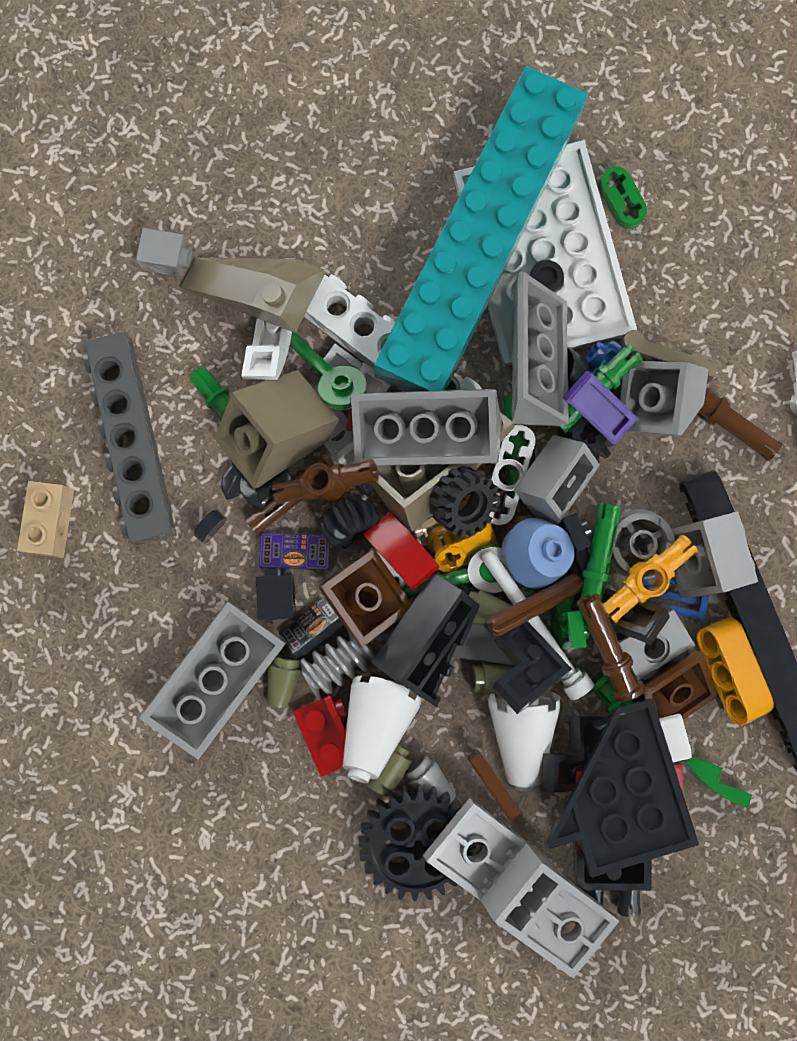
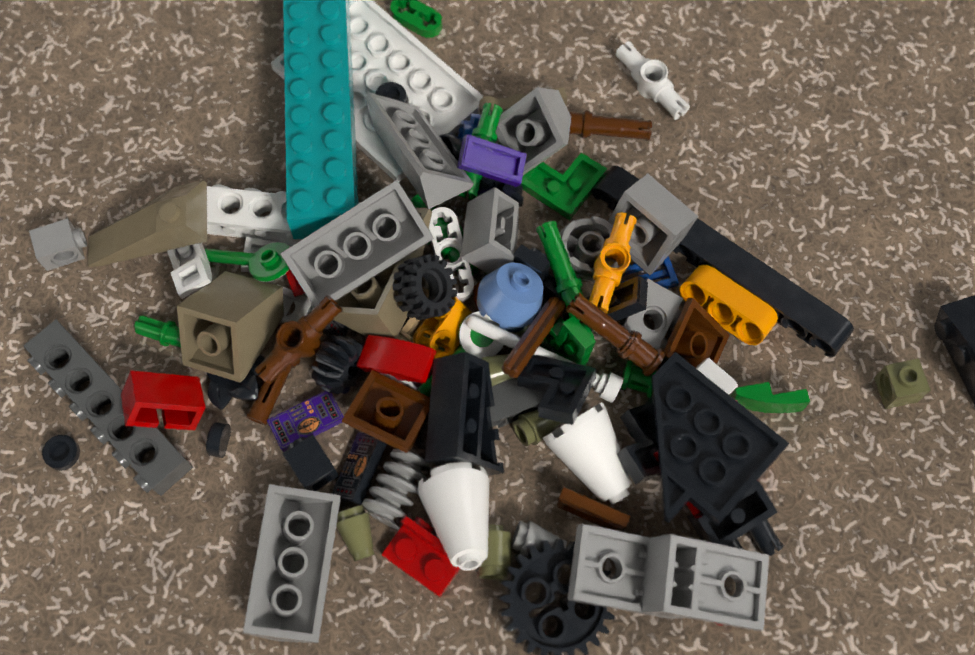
camera: 30 degrees left, 15 degrees down
tan brick [17,481,74,558] -> none
none -> black tile [42,435,80,471]
none -> red piece [121,370,206,431]
none -> green plate [521,152,607,221]

